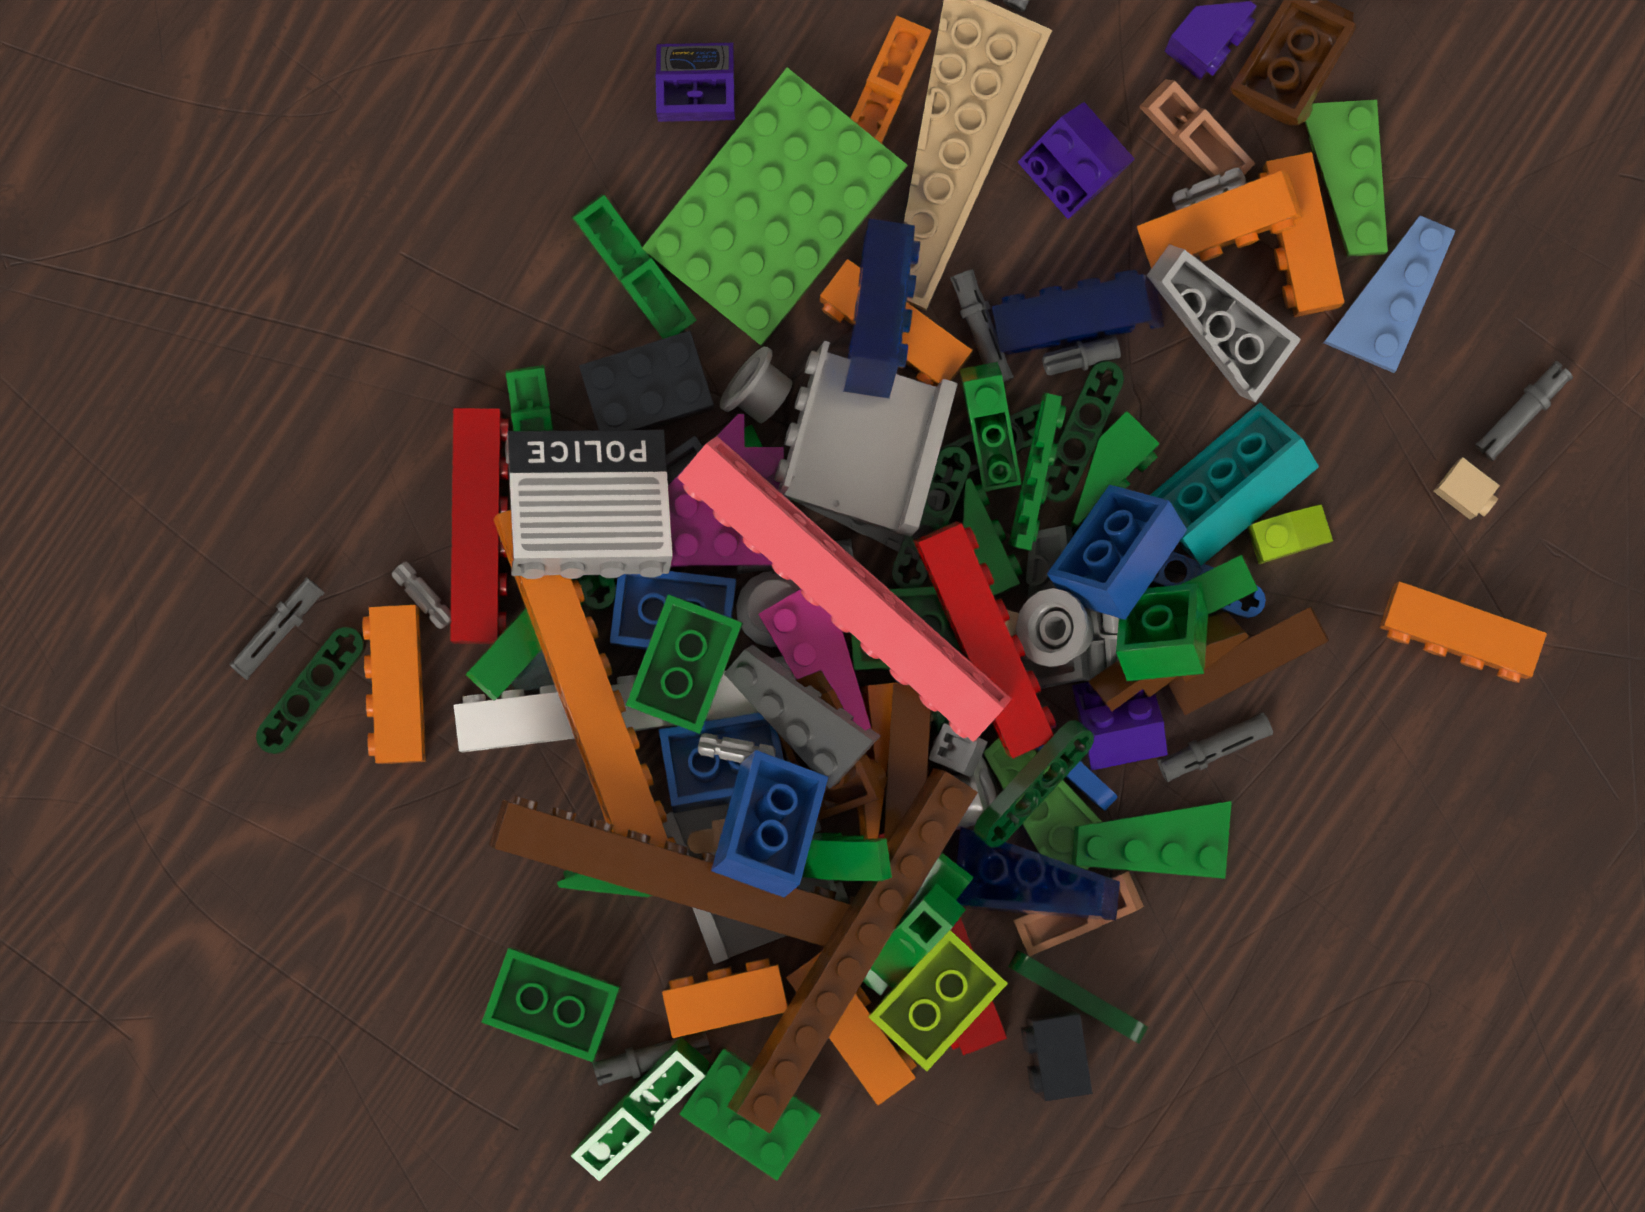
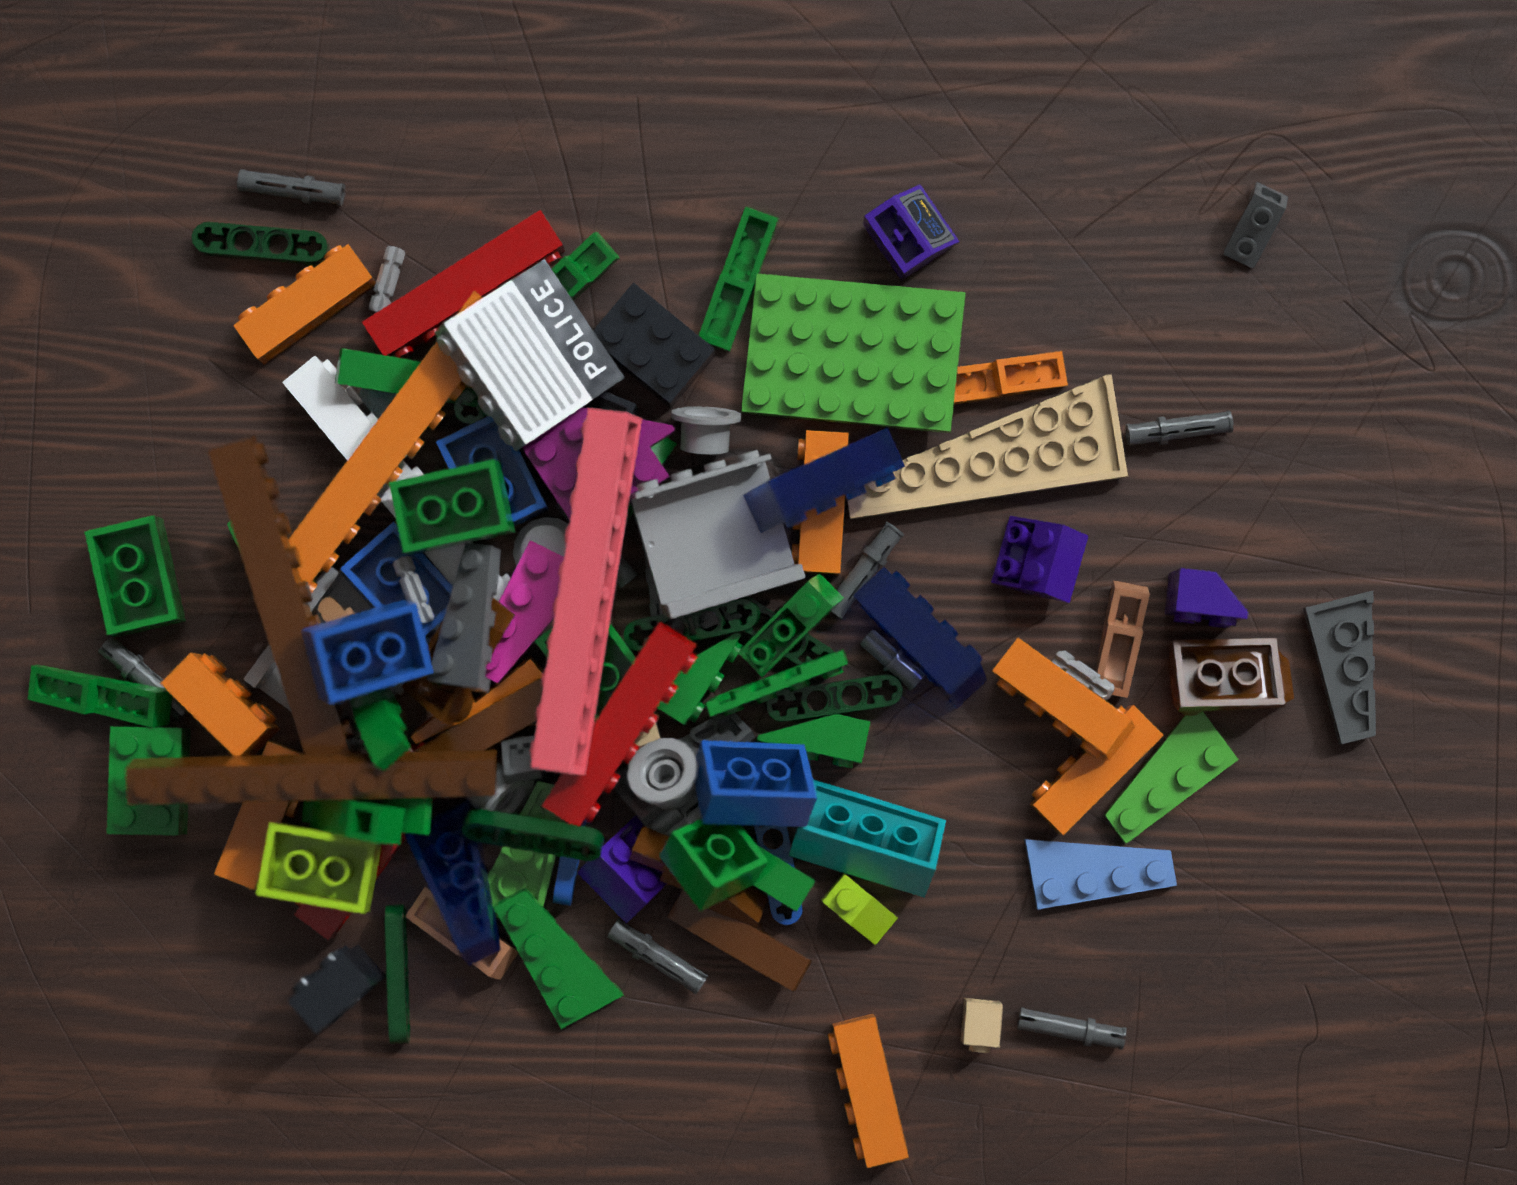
camera: 55 degrees right, 0 degrees up
light grey wedge [1147,244,1301,403] -> none

